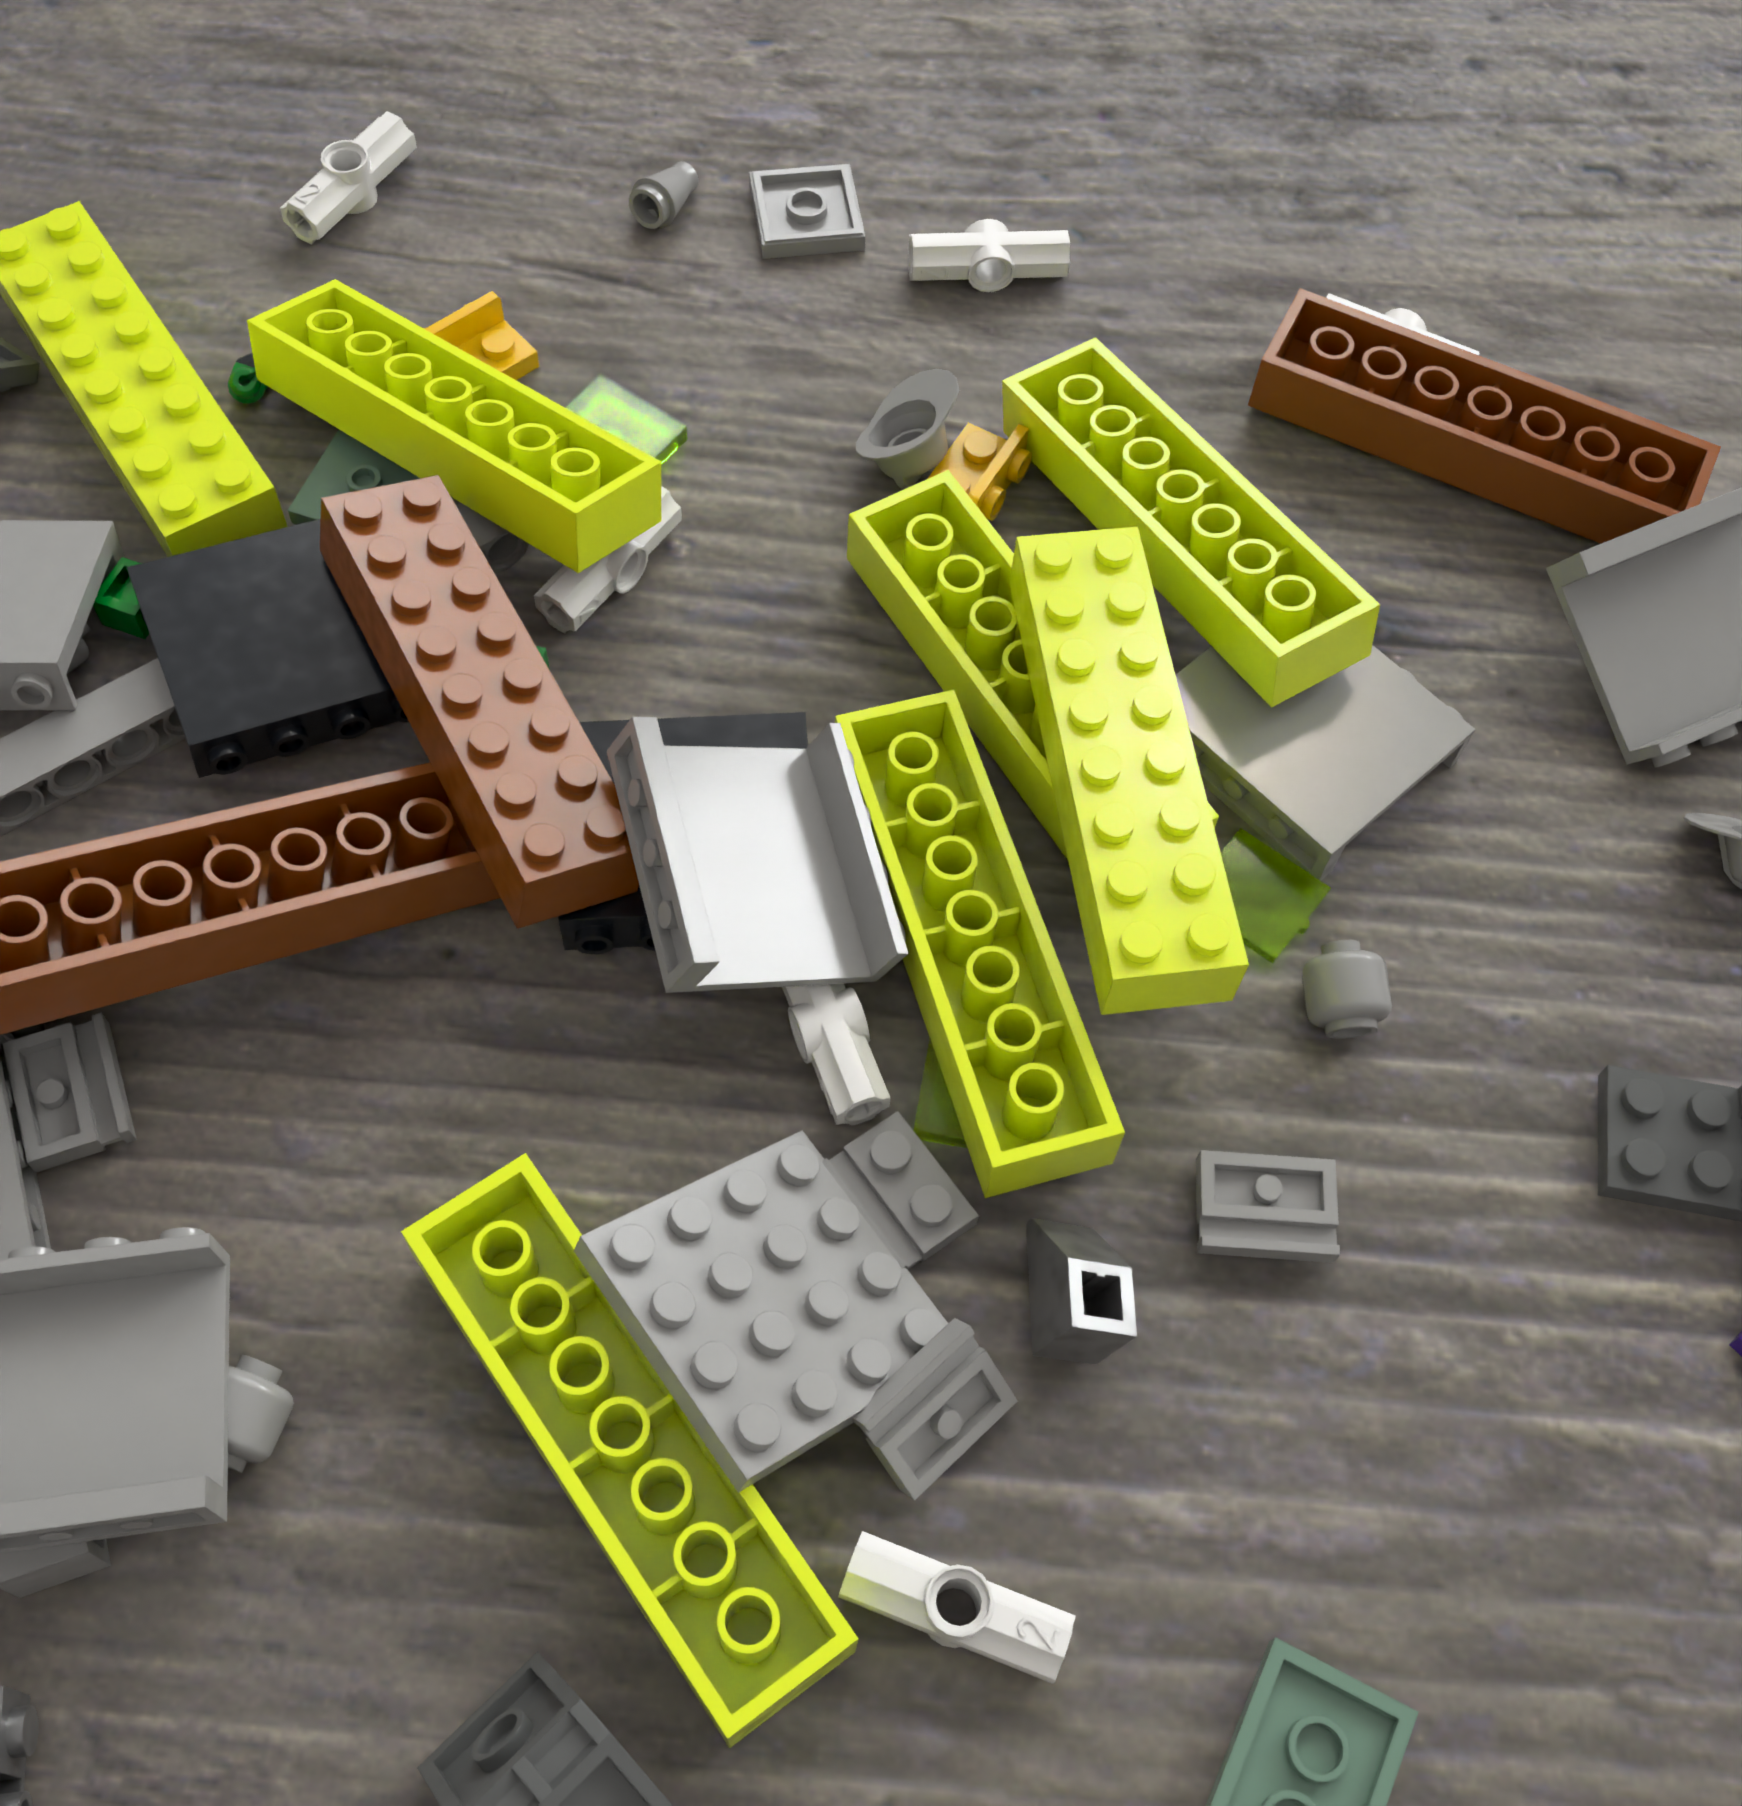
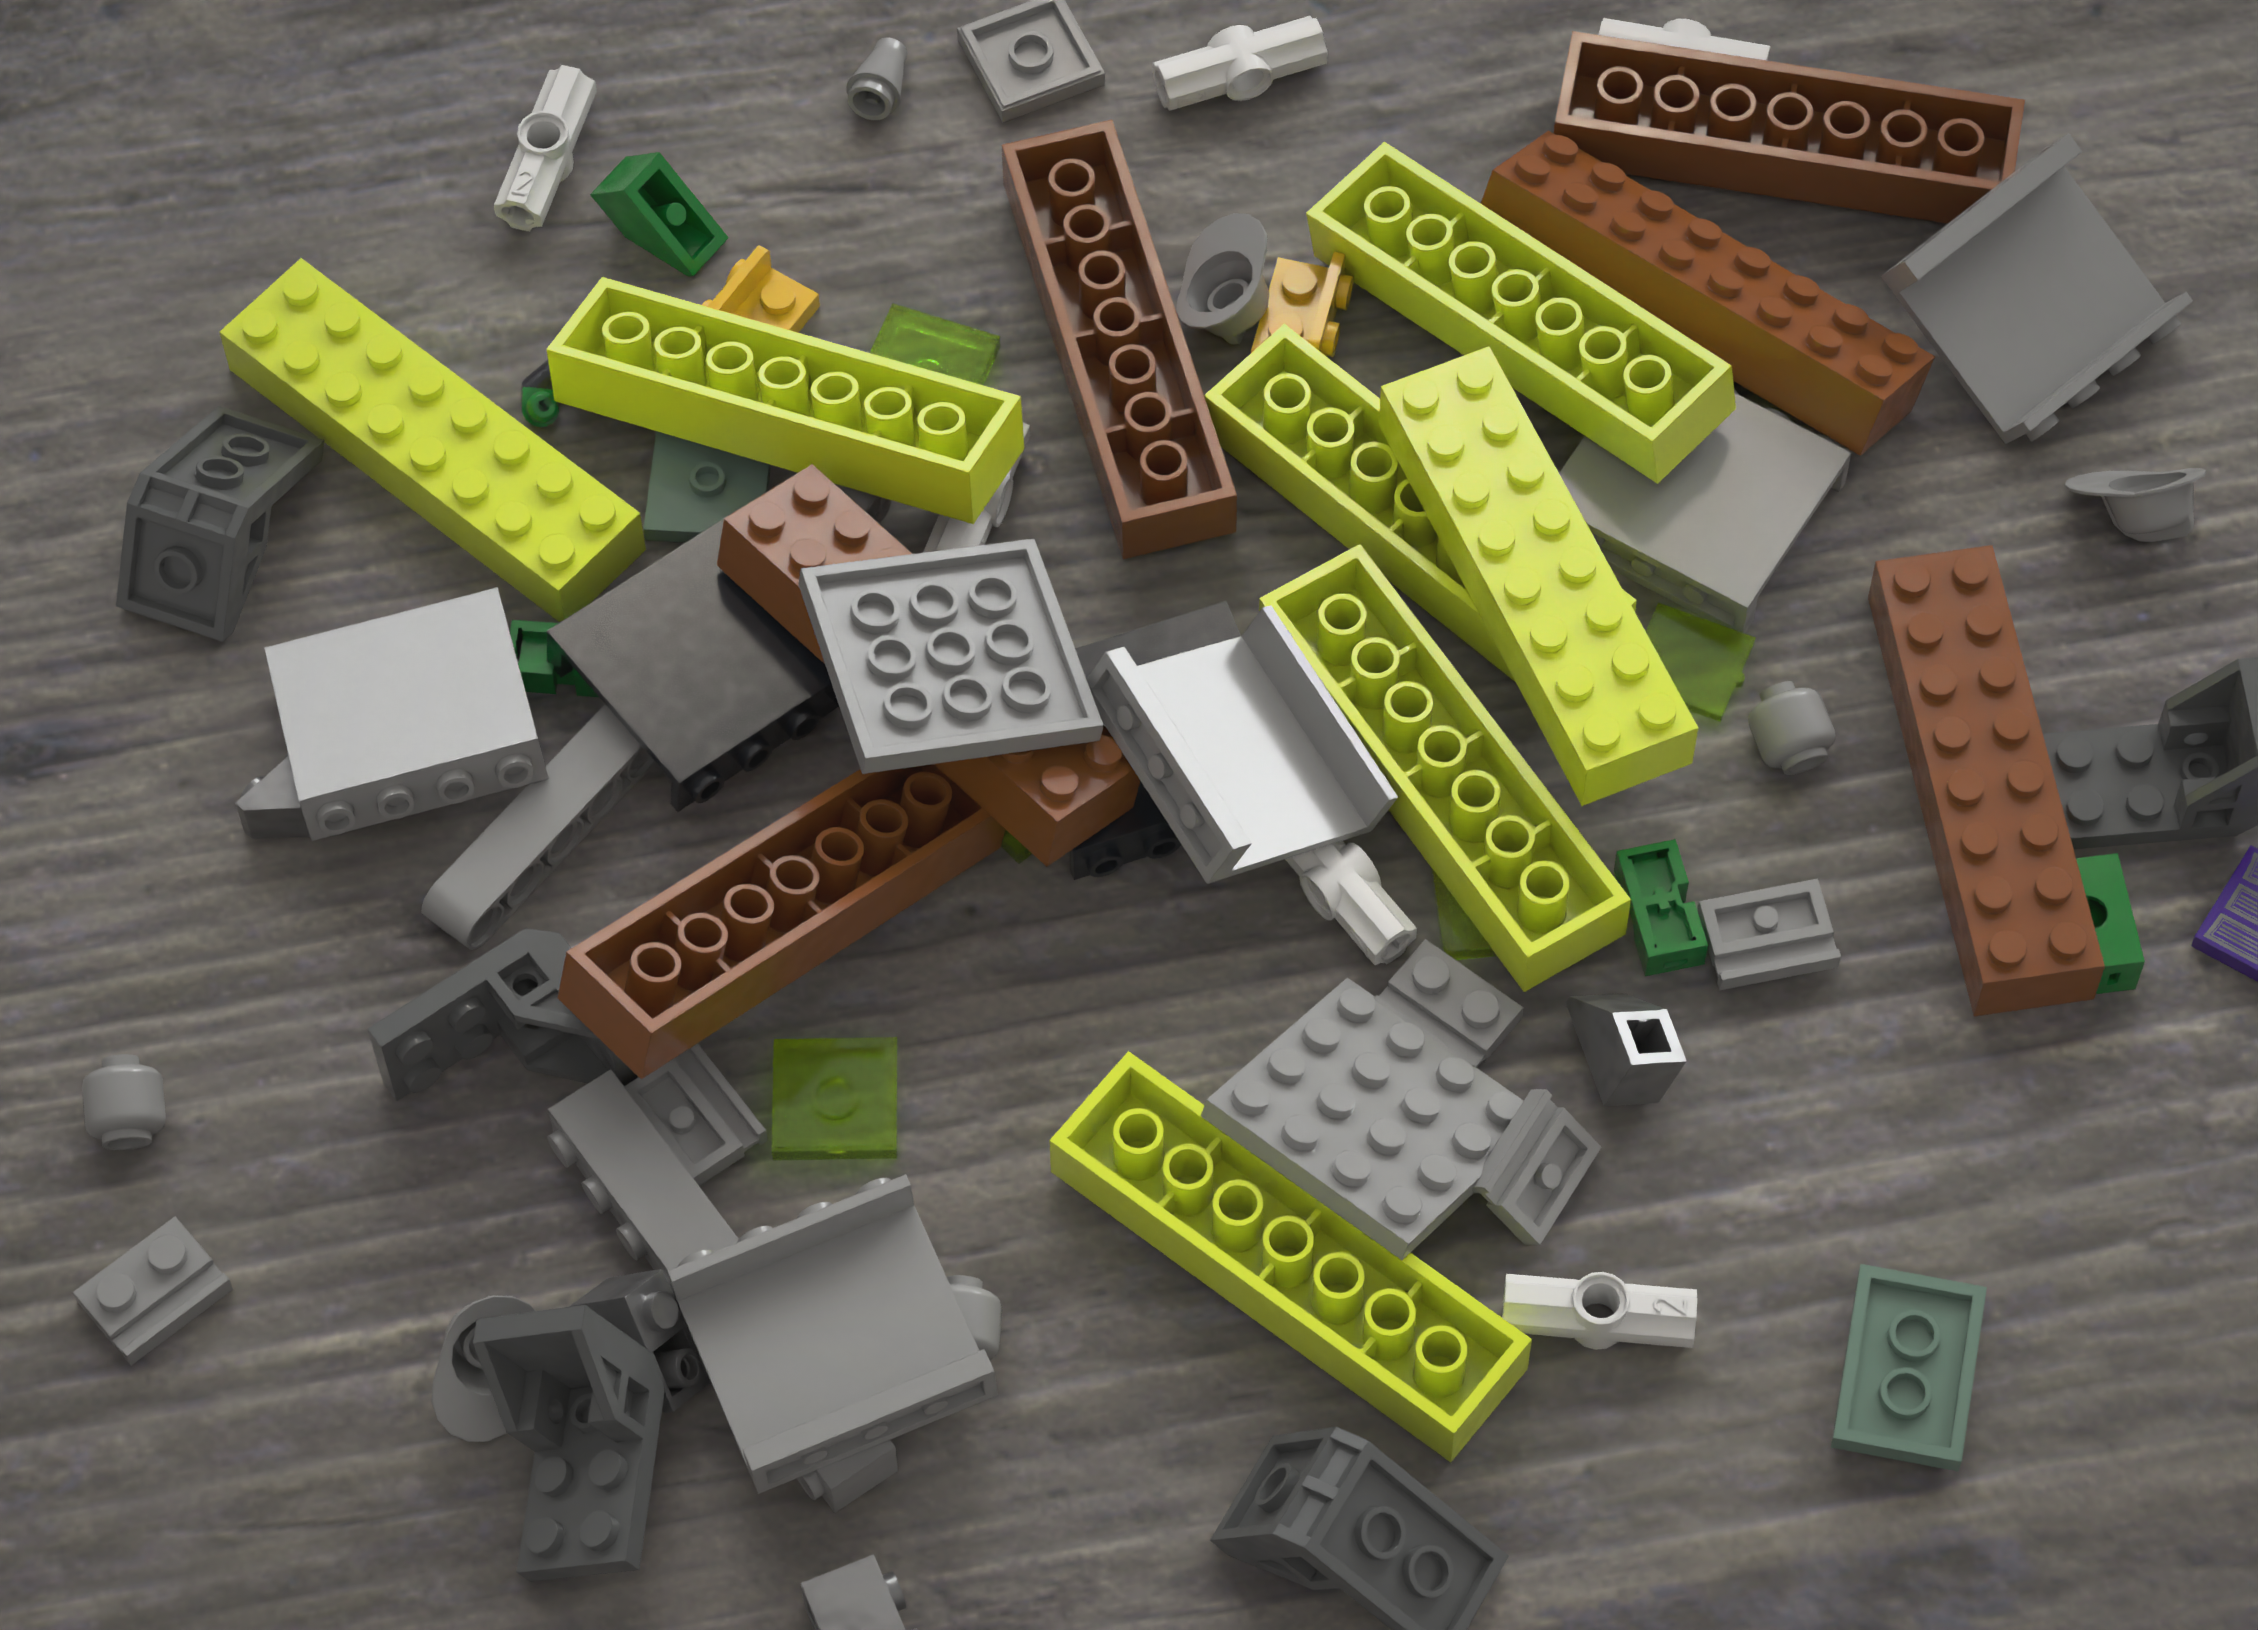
camera: 10 degrees left, 0 degrees up
none -> green slope [590,152,729,277]
none -> clear neon green tile [771,1037,898,1161]
none -> light grey plate [798,539,1103,774]
none -> dark orange brick [1002,119,1237,559]
none -> dark orange brick [1480,130,1935,456]
none -> green piece [1614,839,1708,977]
none -> dark orange brick [1868,545,2105,1017]
none -> green piece [2076,853,2145,994]

